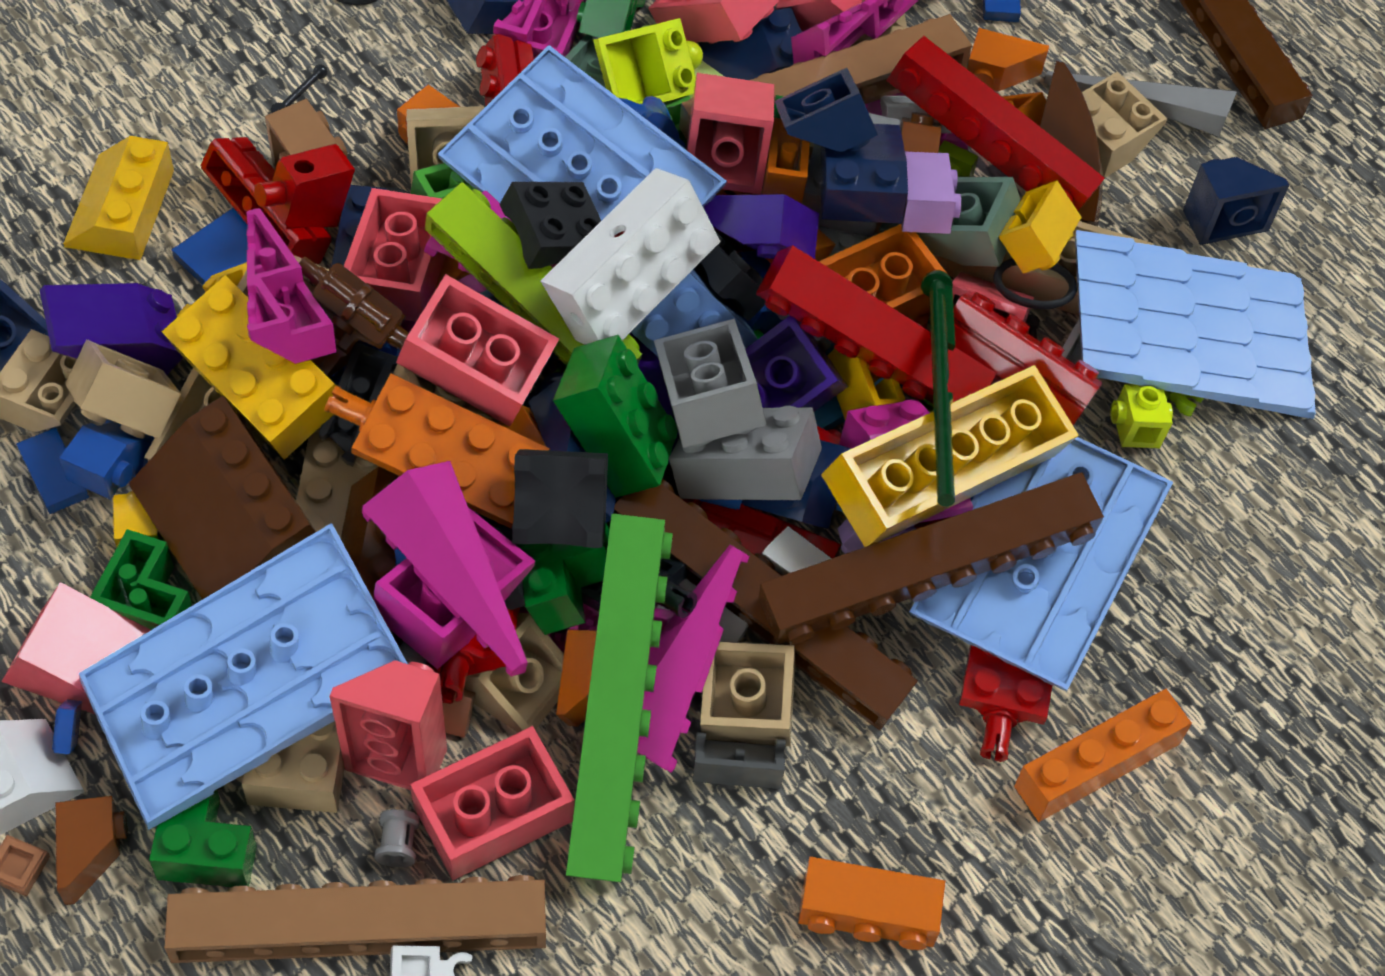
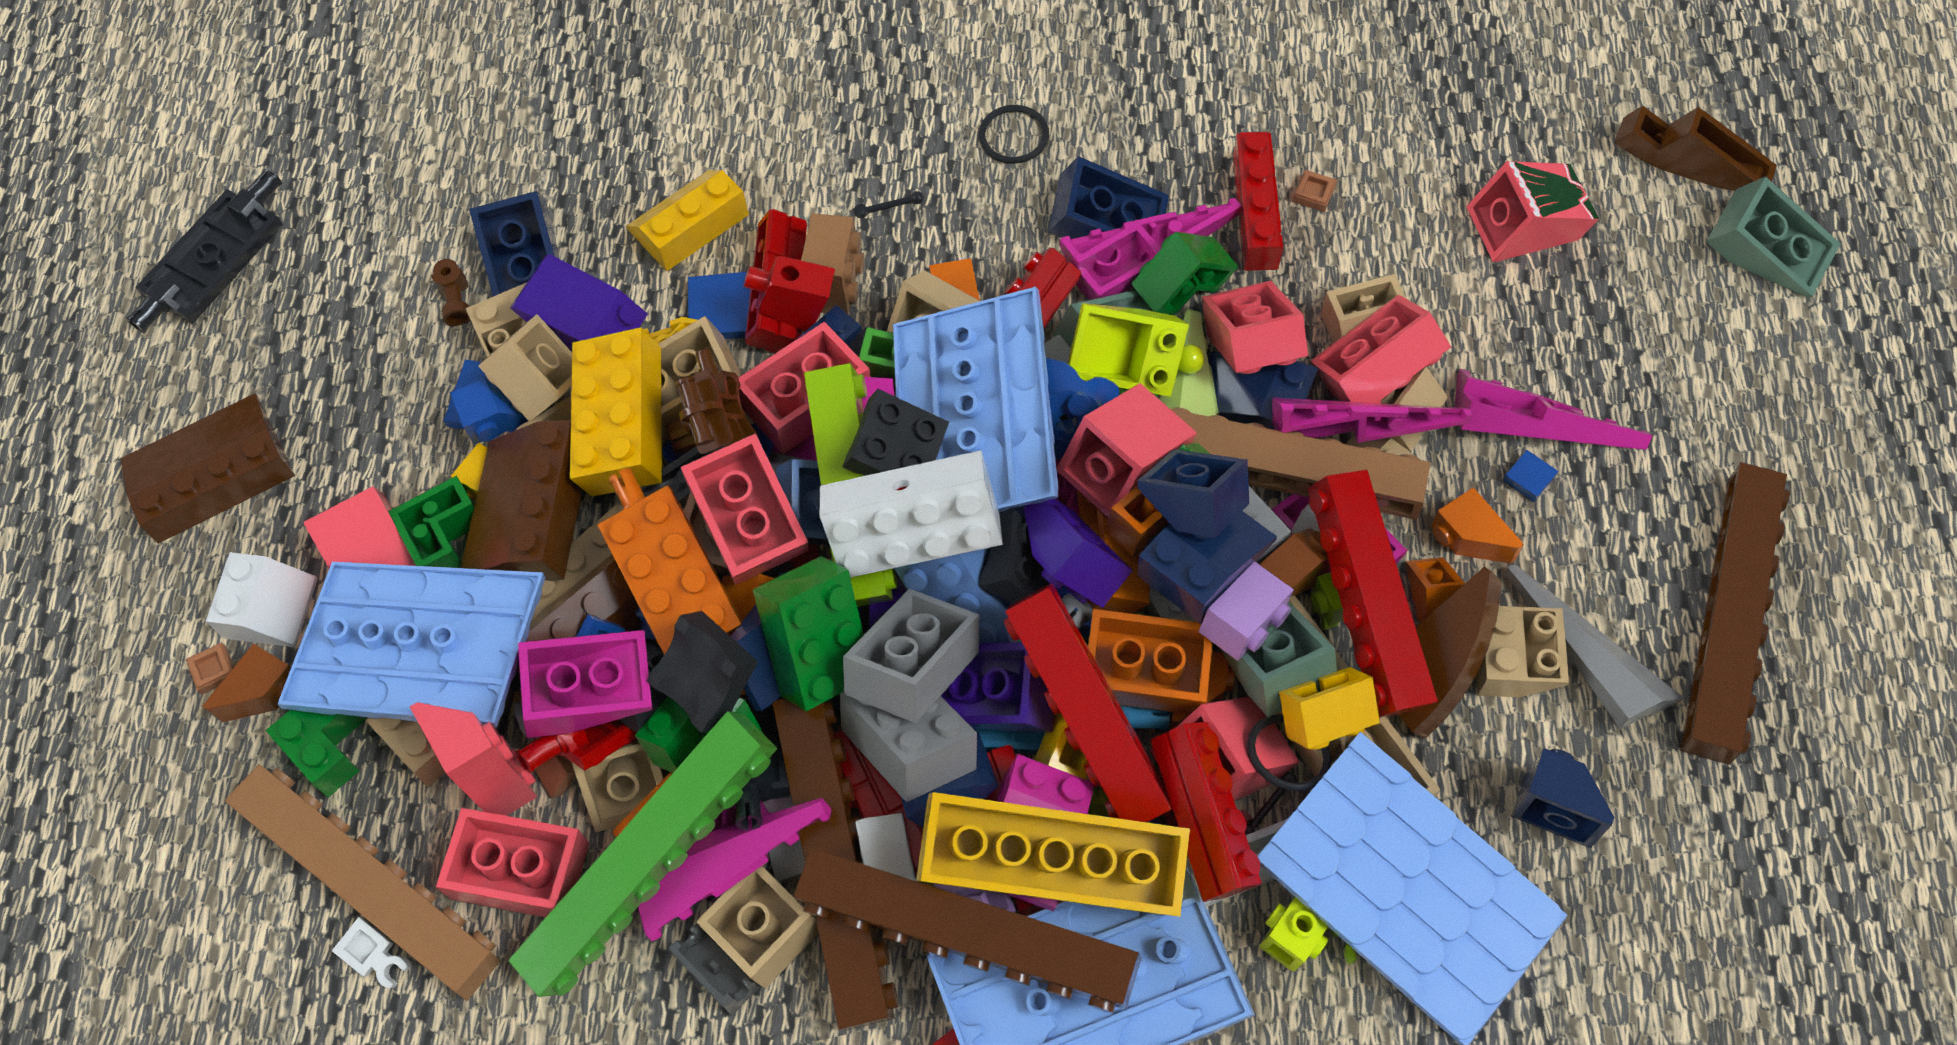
camera: 50 degrees right, 5 degrees up
blue tile [52,699,82,755] -> none
dark pink wedge [247,208,336,364] -> none
dark pink wedge [362,461,528,677] -> none
light grey bush [374,809,420,867] -> none
dark green bar [921,270,955,507] -> none

